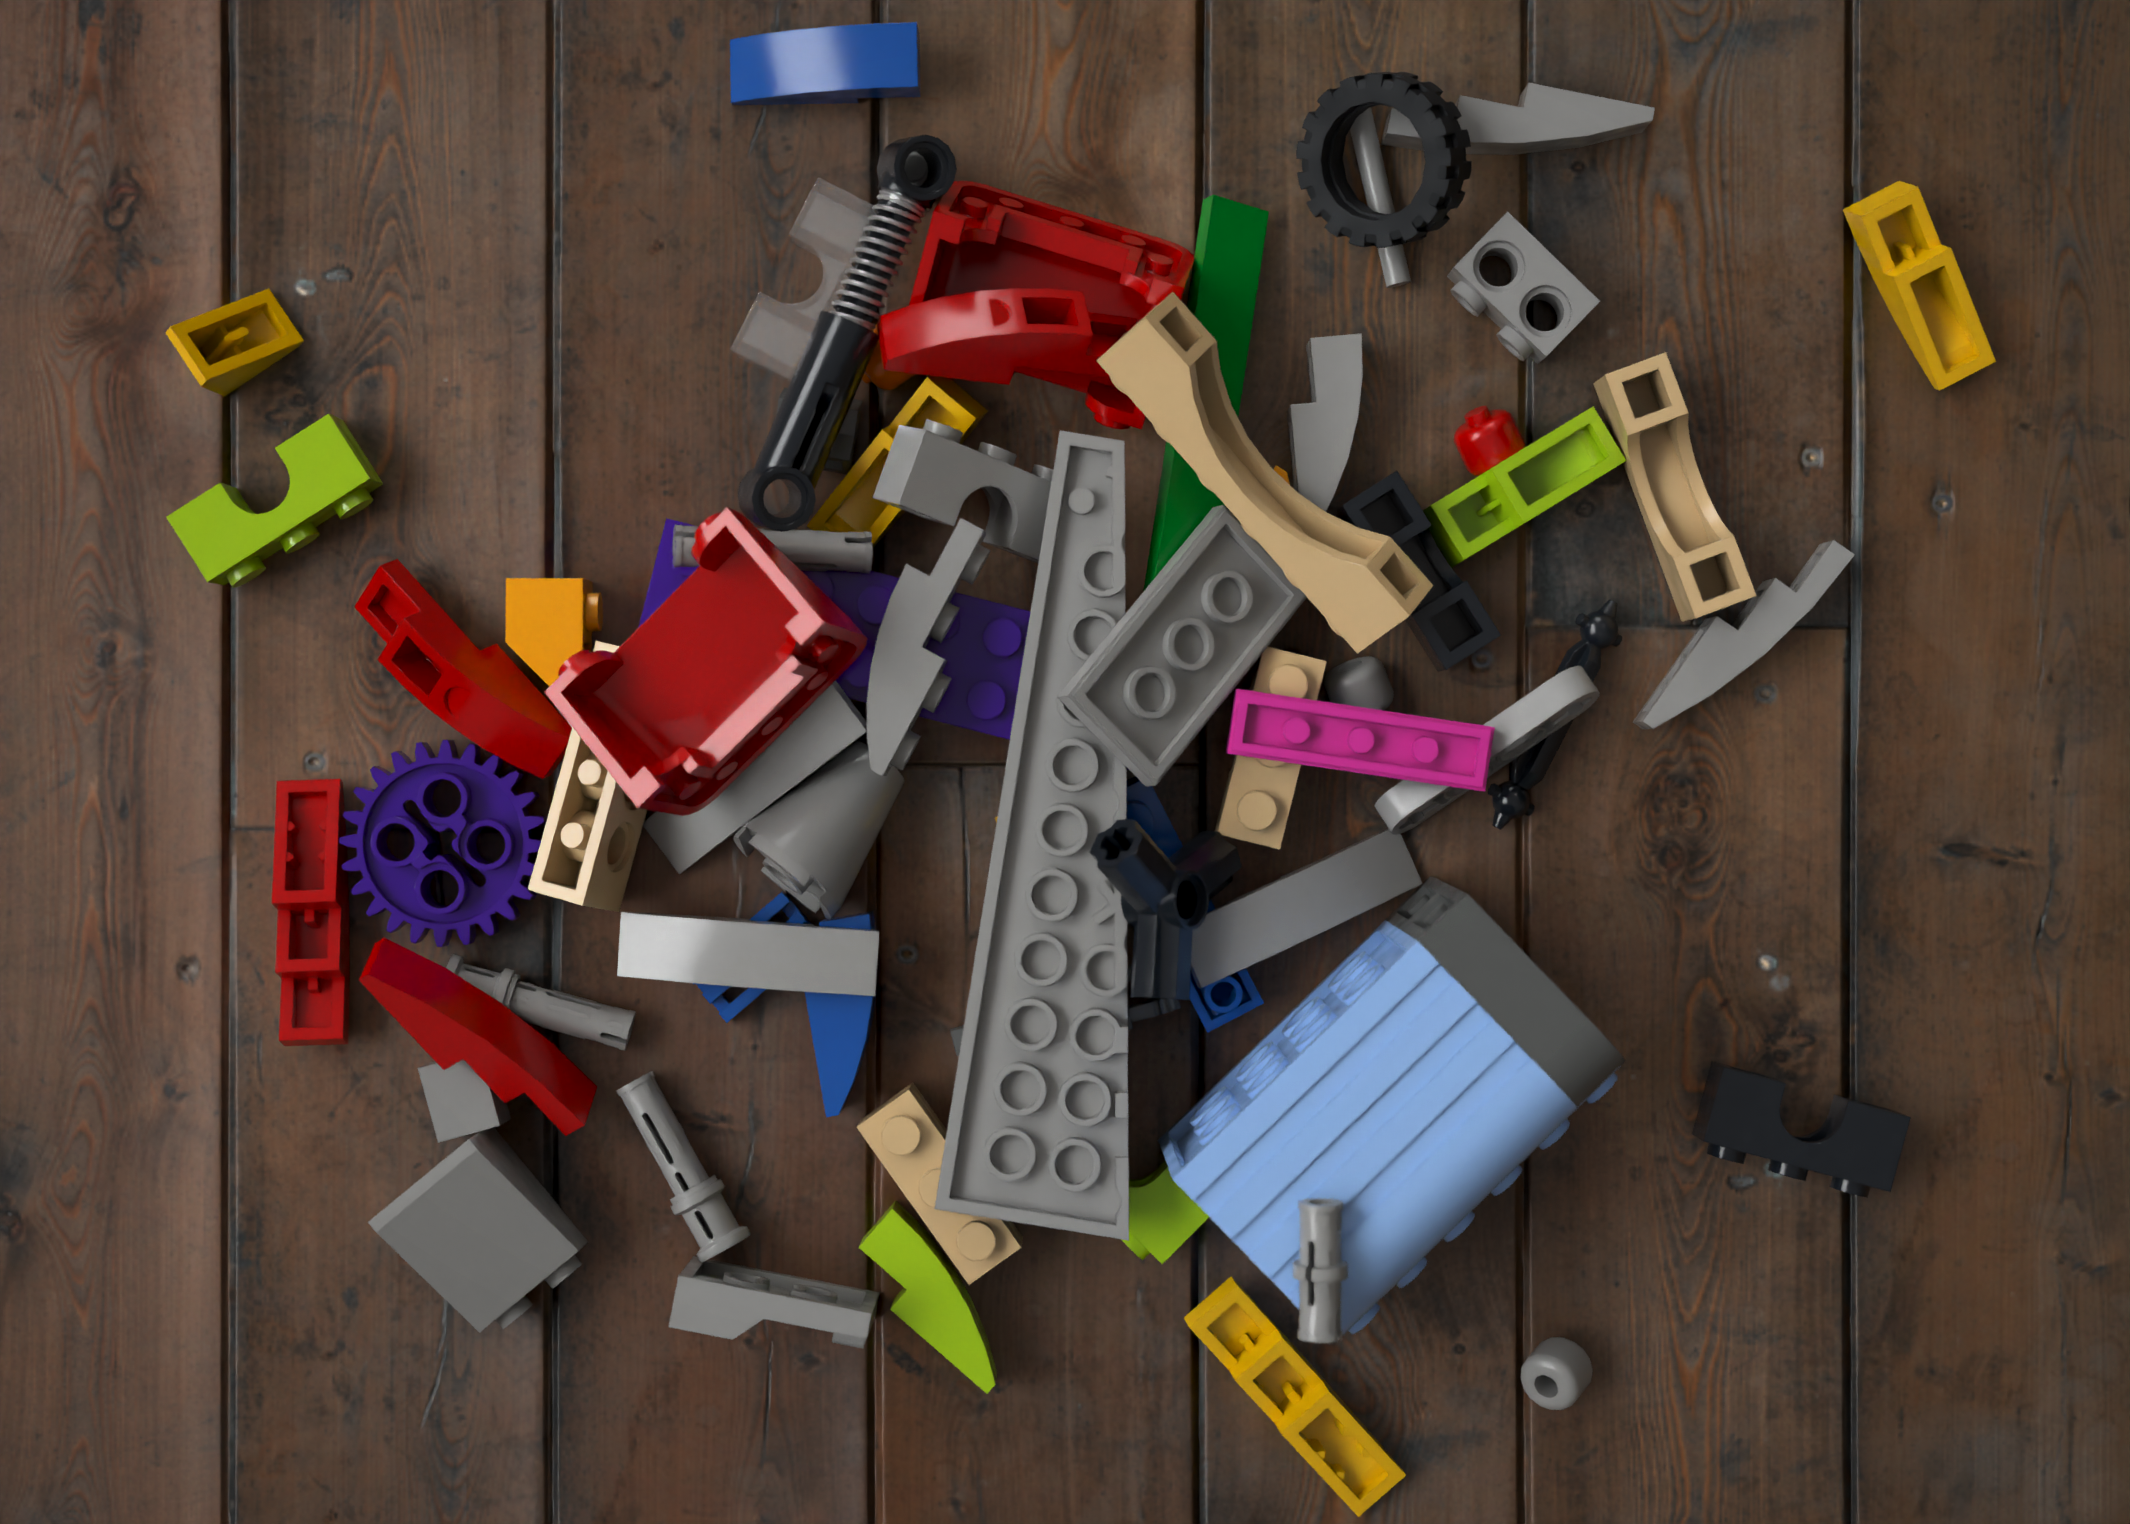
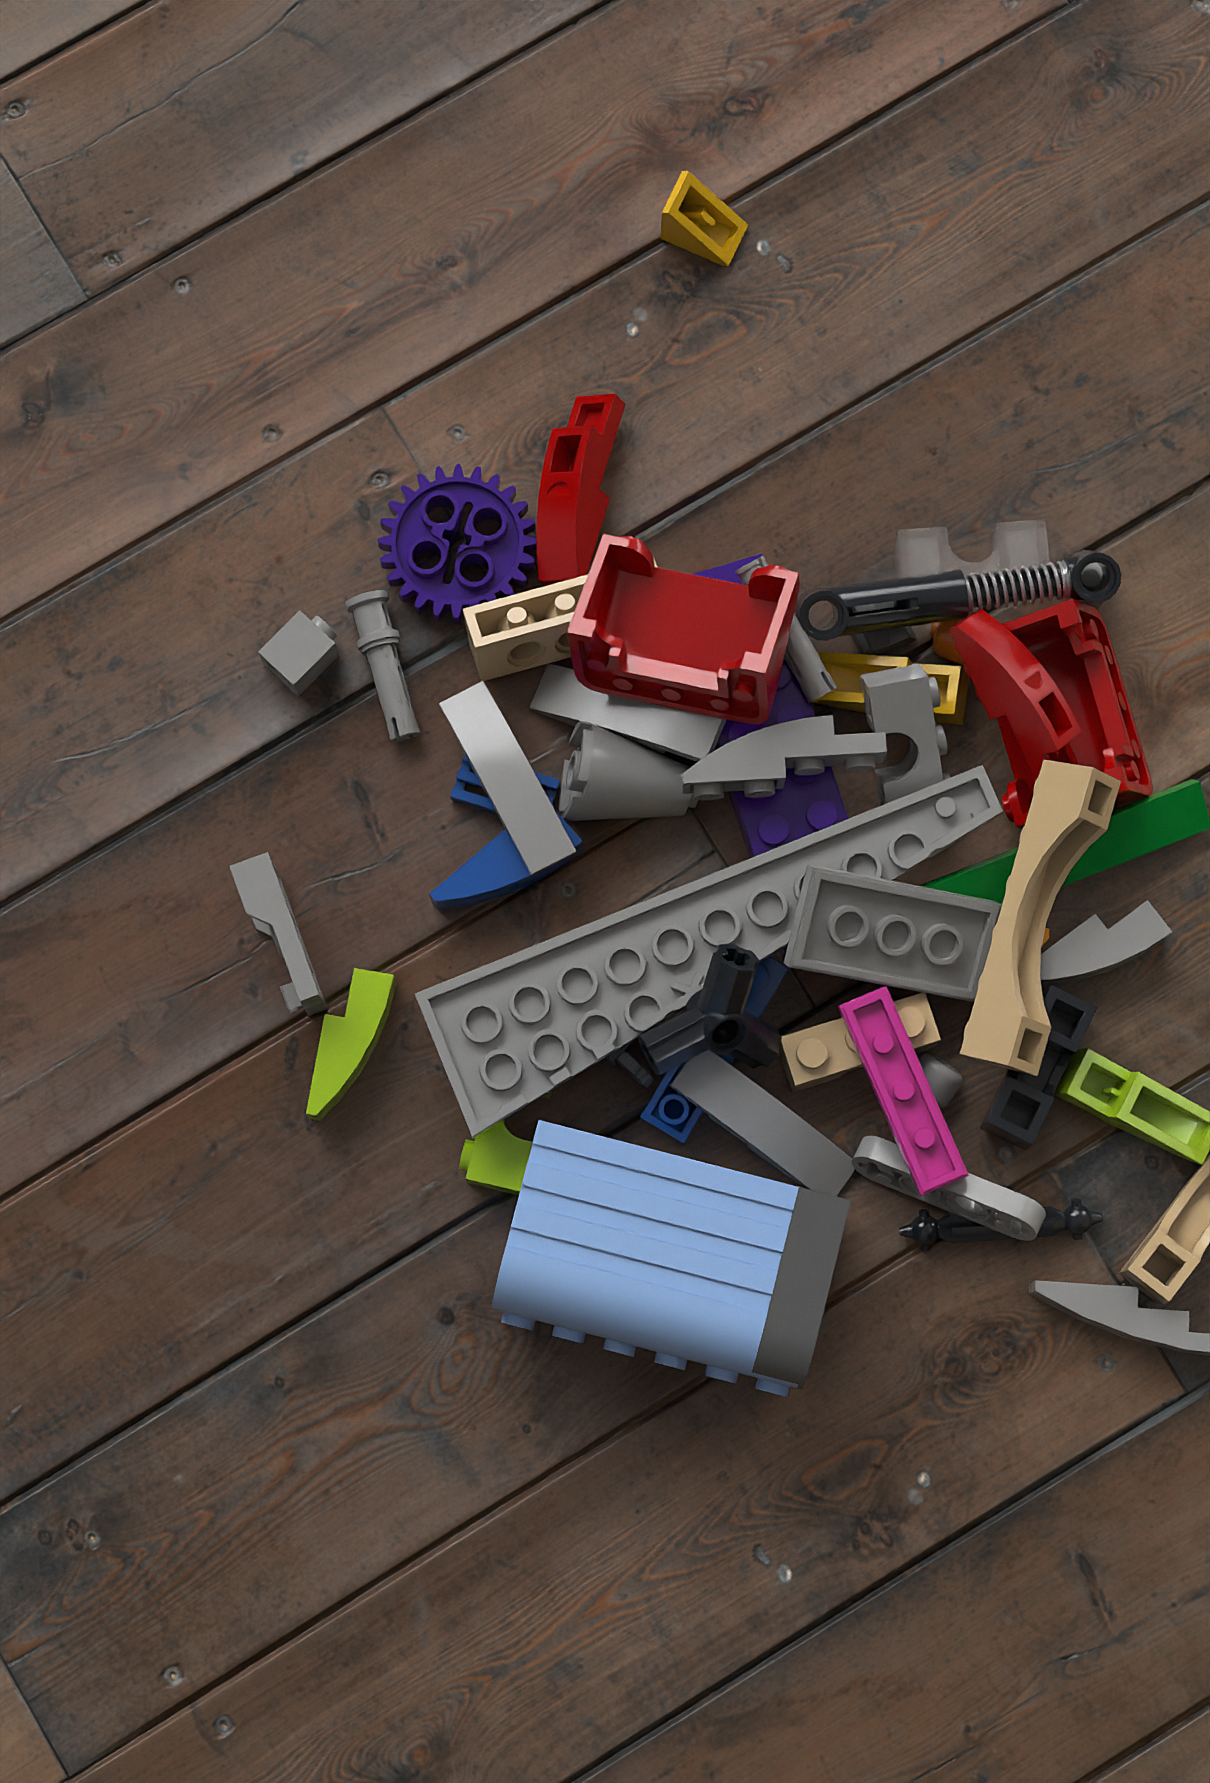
camera: 60 degrees right, 10 degrees down
lime arch [166,414,383,588] -> none
red slope [272,779,350,1046] -> none
red slope [359,938,597,1136] -> none
light grey slope [368,1127,588,1333] -> none
light orange slope [506,578,603,687] -> none
light grey pin [616,1071,751,1263] -> none
blue slope [730,22,920,105] -> none
tan arch [857,1082,1023,1285] -> none
yellow slope [1184,1276,1406,1517] -> none
light grey pin [1293,1198,1348,1343] -> none
red piece [1454,406,1526,476] -> none
light grey piece [1520,1337,1593,1410] -> none
black arch [1692,1061,1911,1198] -> none

